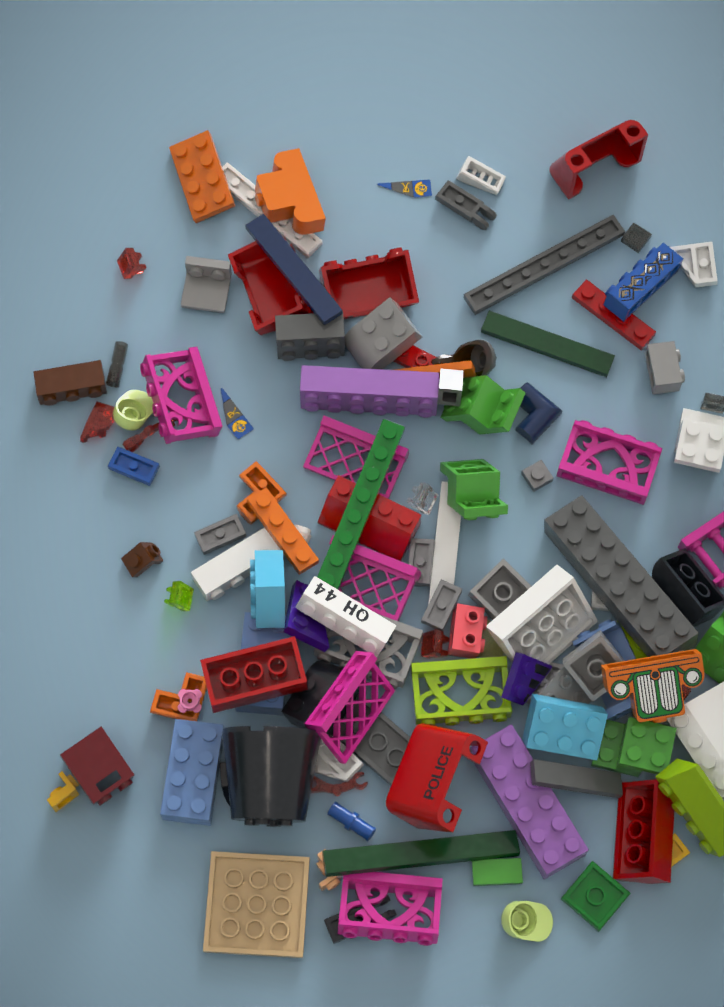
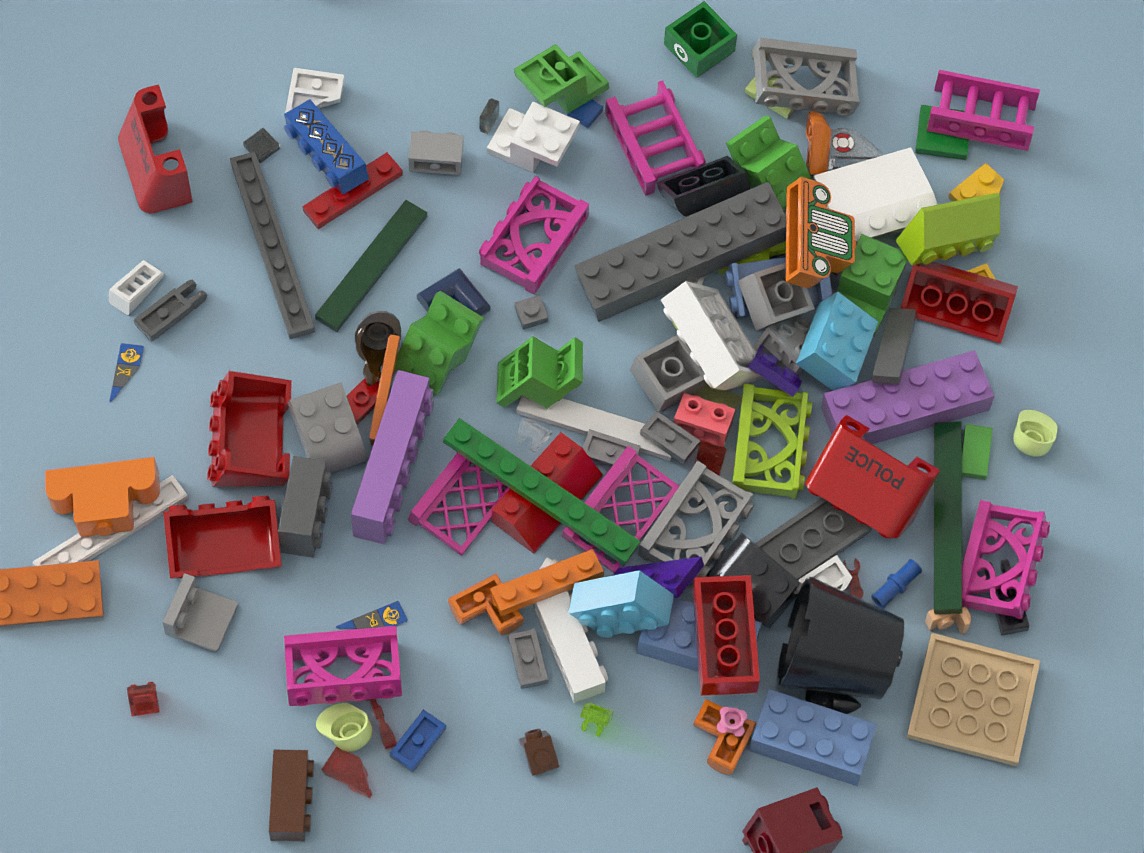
camera: 80 degrees left, 5 degrees down
clear smoke piece [106,341,128,388] -> none
dark blue tile [245,214,343,325] -> none
white brick [295,576,396,657] -> none
dark pink fence [304,651,395,764] -> none
brick [437,369,463,406] -> none
green tile [561,861,631,932] -> none

